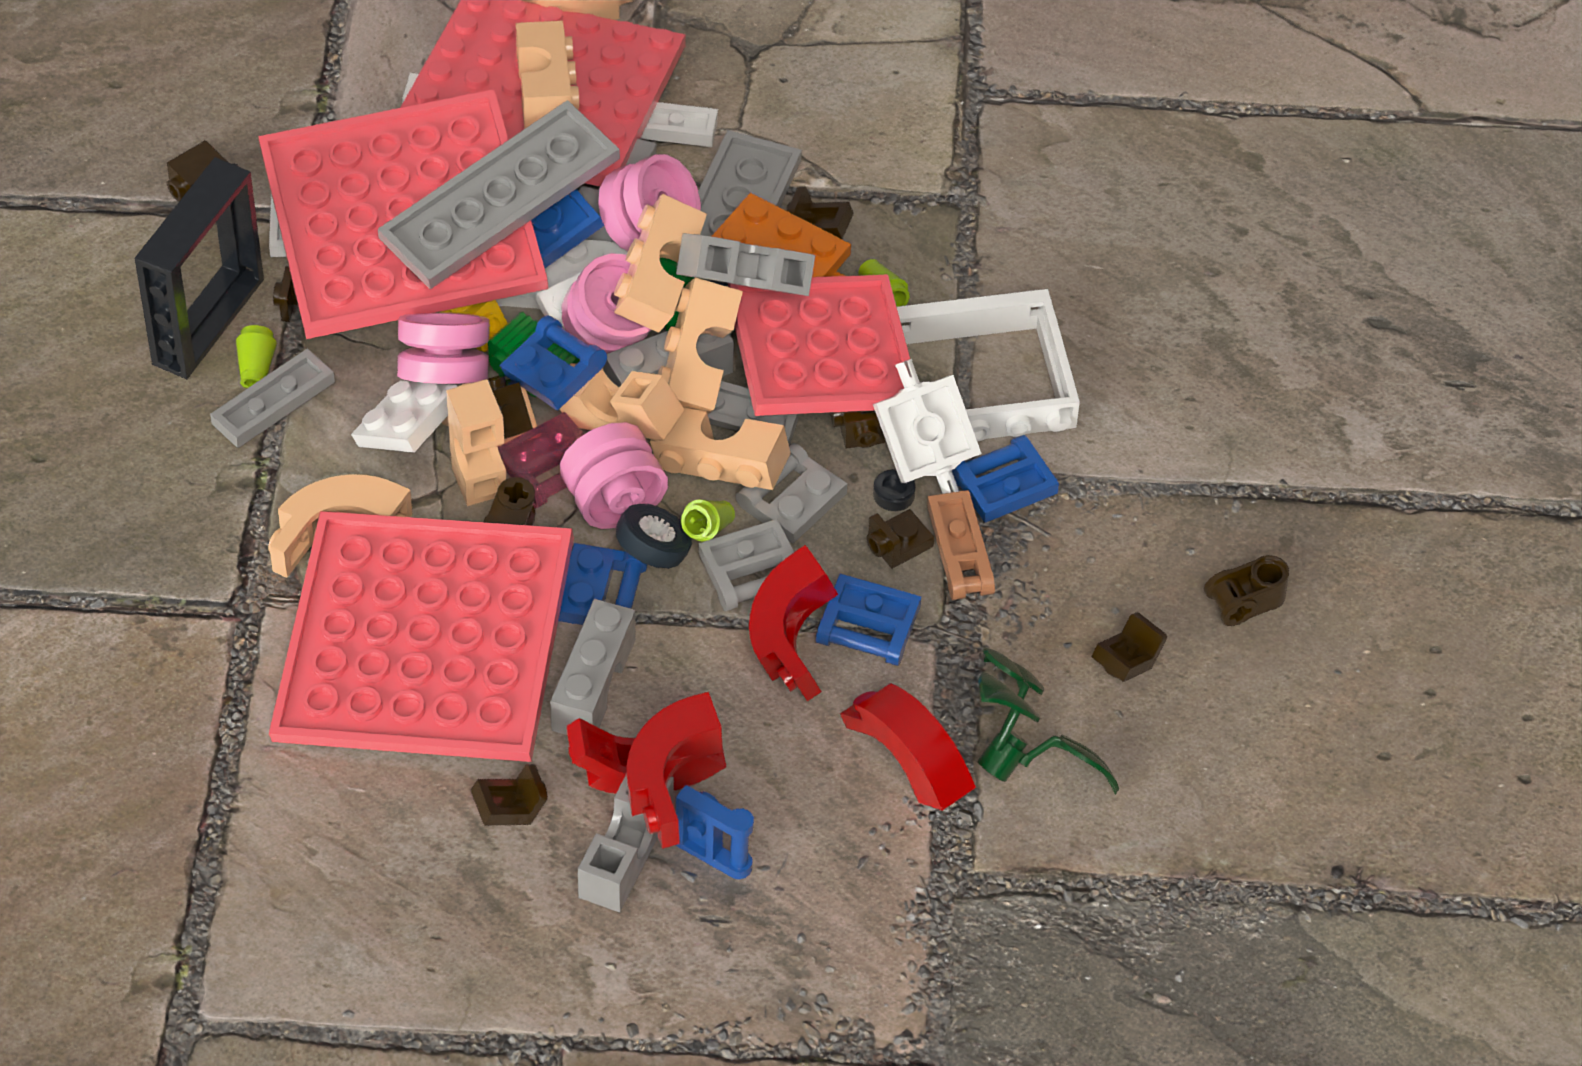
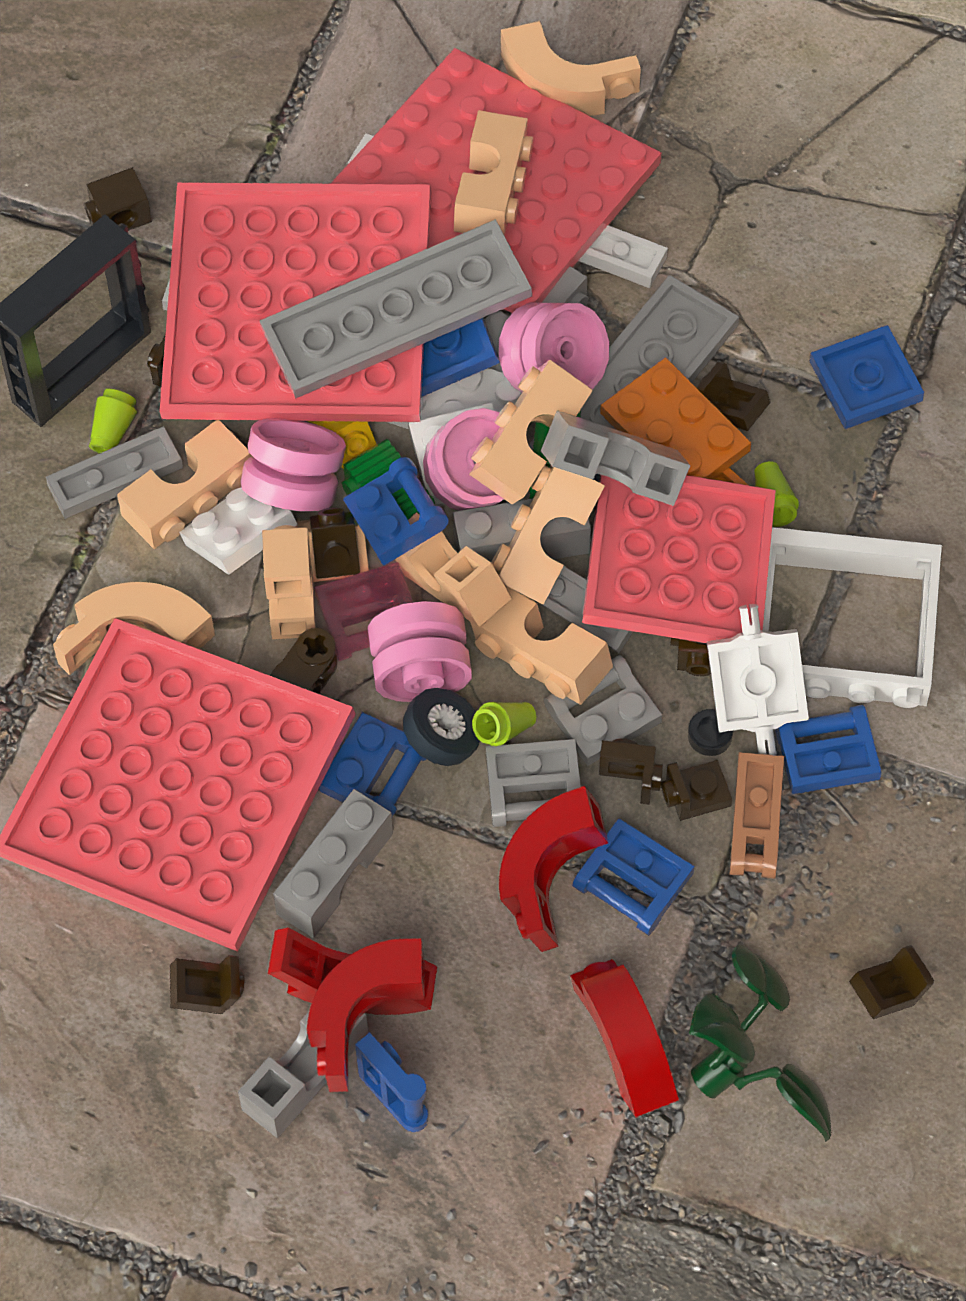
camera: 20 degrees right, 10 degrees up
none -> light nougat arch [117,420,252,549]
none -> dark brown bracket [599,738,663,805]
none -> blue plate [809,325,924,429]

